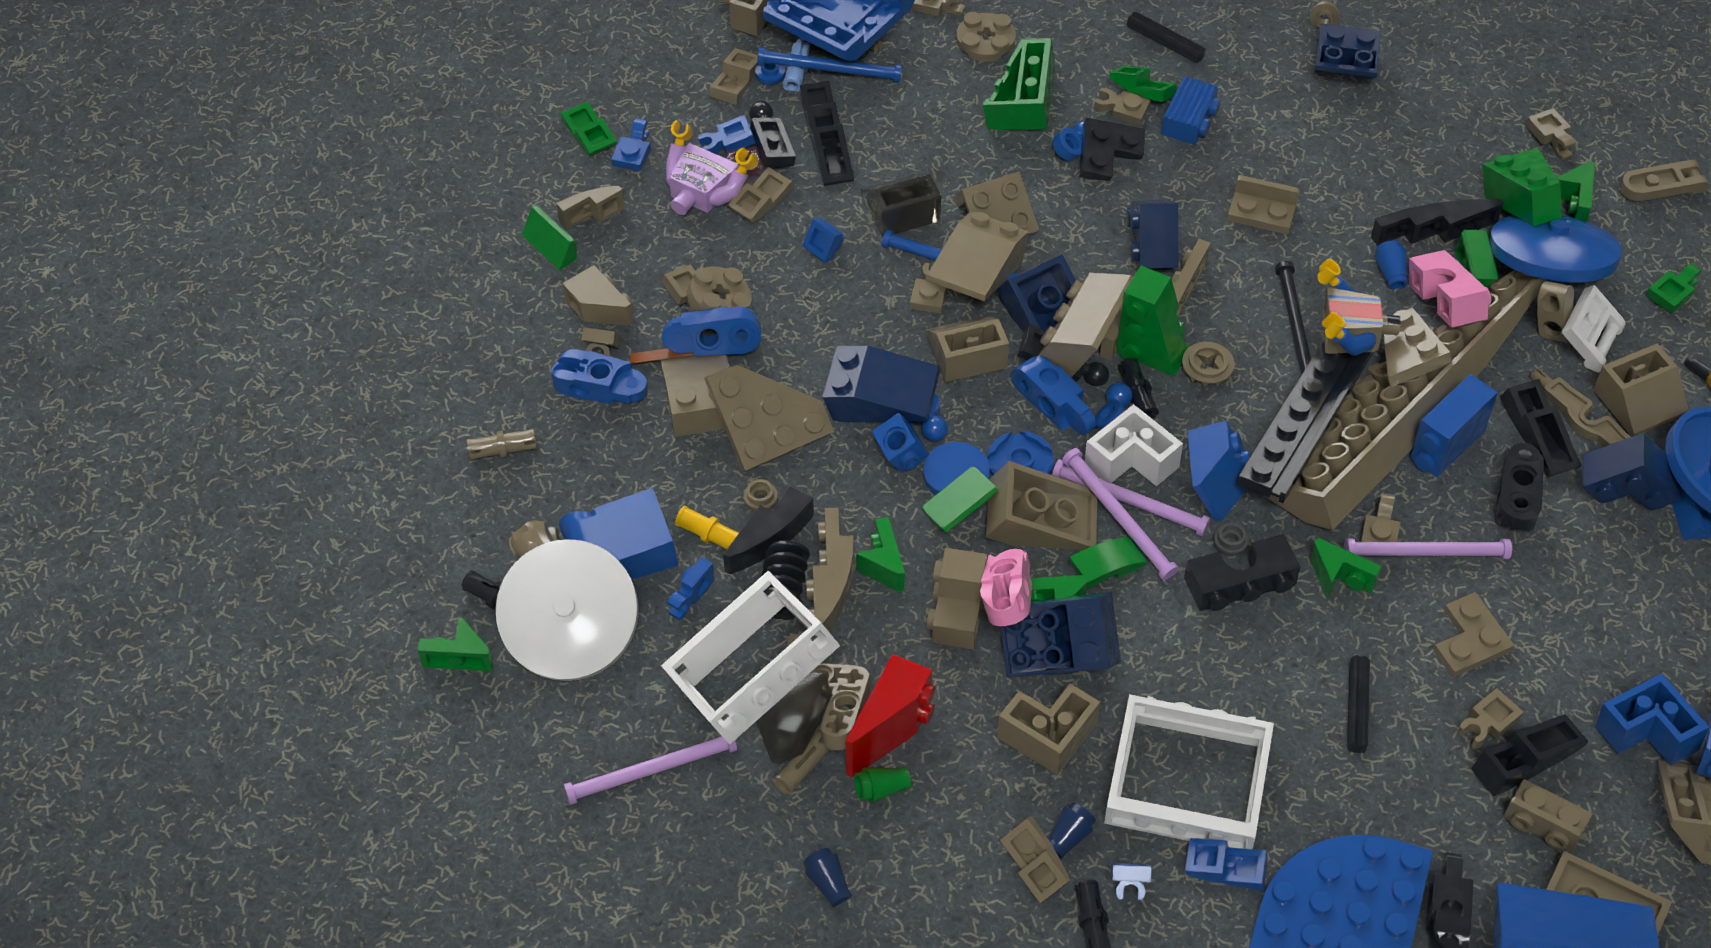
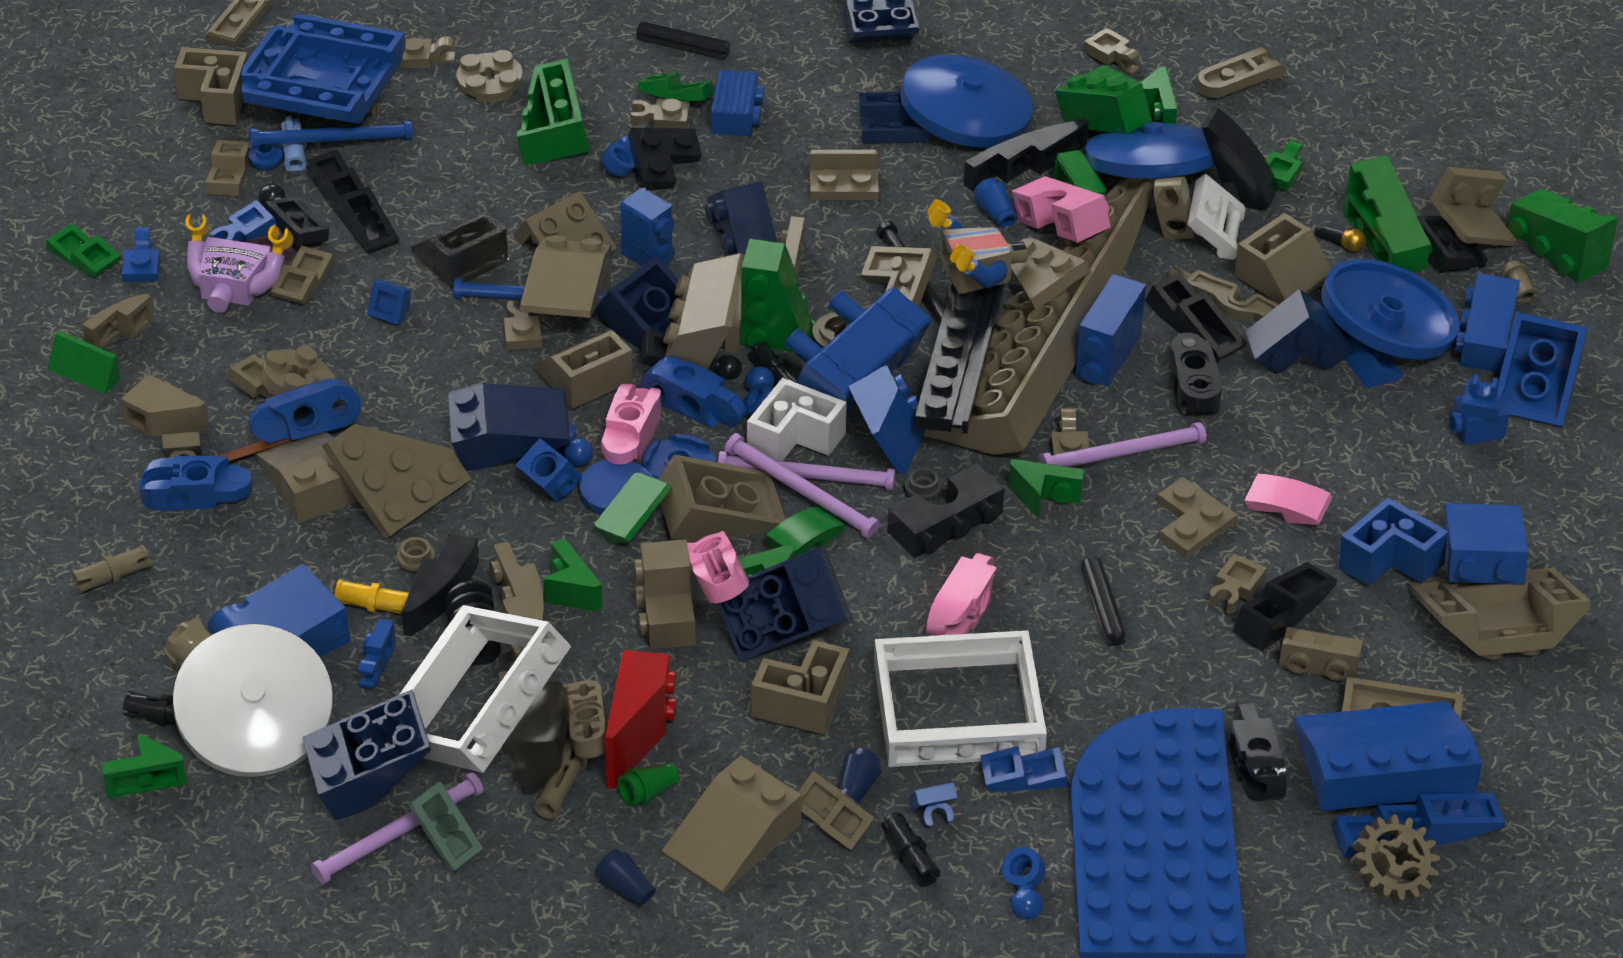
camera: 20 degrees left, 10 degrees down
none -> dark blue slope [303,689,431,820]
none -> sand green slope [408,781,483,871]
none -> bright pink piece [601,384,662,465]
none -> blue brick [619,188,675,266]
none -> dark tan slope [661,755,802,894]
none -> blue piece [784,287,931,417]
none -> dark blue slope [859,92,929,143]
none -> dark tan plate [861,246,937,307]
none -> blue dish [900,54,1033,148]
none -> bright pink piece [926,553,997,636]
none -> black slope [1201,107,1279,209]
none -> bright pink slope [1244,474,1332,525]

